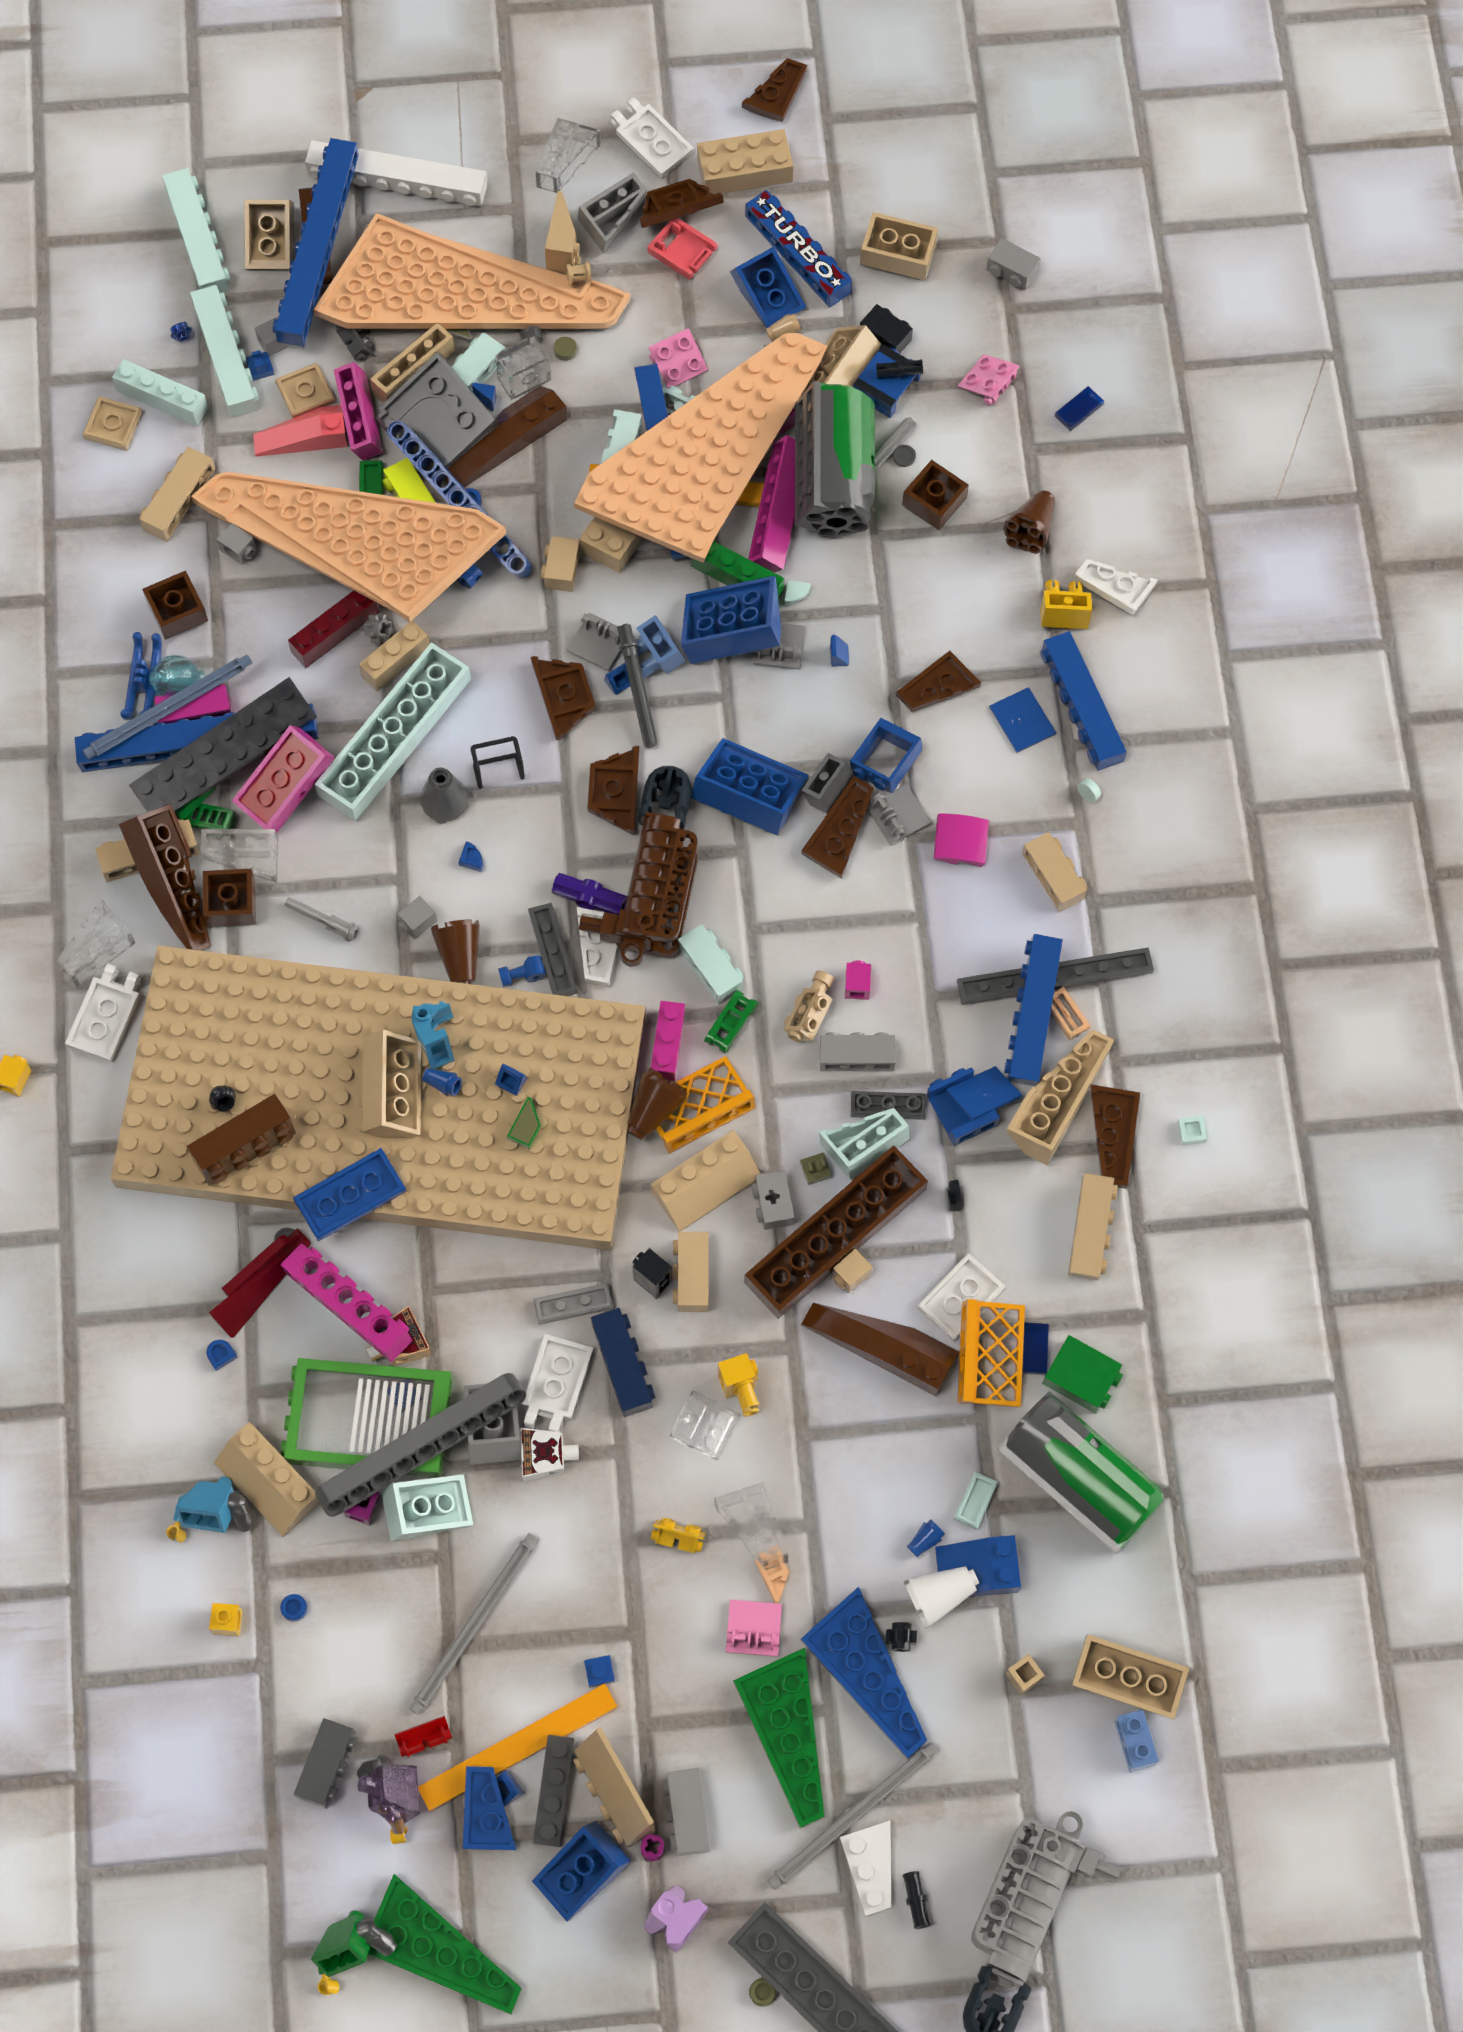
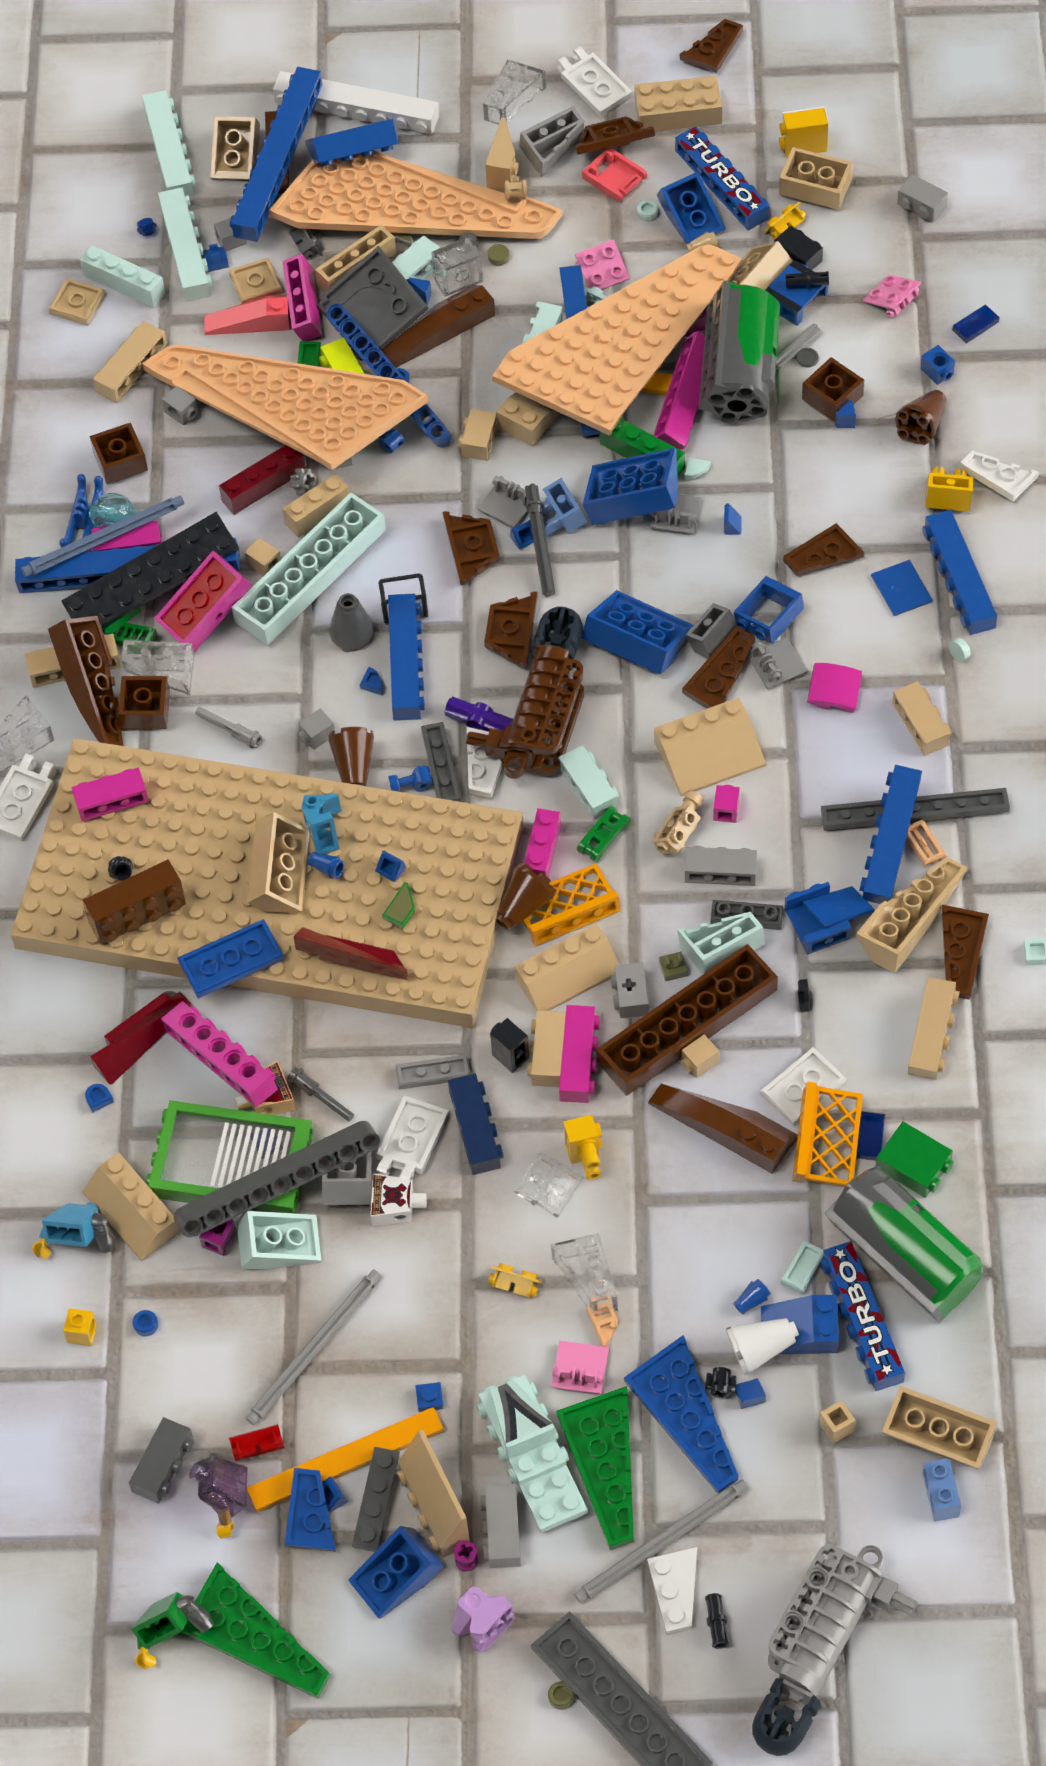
camera: 10 degrees right, 10 degrees down
none -> dark pink brick [71,767,149,822]
none -> tan brick [245,538,281,576]
none -> dark grey pin [288,1067,354,1122]
none -> dark red wedge [294,927,408,980]
none -> blue slope [305,119,399,167]
none -> blue brick [388,593,425,721]
none -> light aqua wedge [476,1375,588,1533]
none -> dark pink brick [559,1005,600,1103]
none -> light aqua tile [637,200,658,222]
none -> tan slope [654,697,766,797]
none -> blue slope [735,1378,766,1409]
none -> yellow hinge [764,201,806,240]
none -> yellow piece [779,106,828,158]
none -> brick [820,1241,905,1392]
none -> blue slope [835,400,856,428]
none -> blue brick [920,345,955,385]

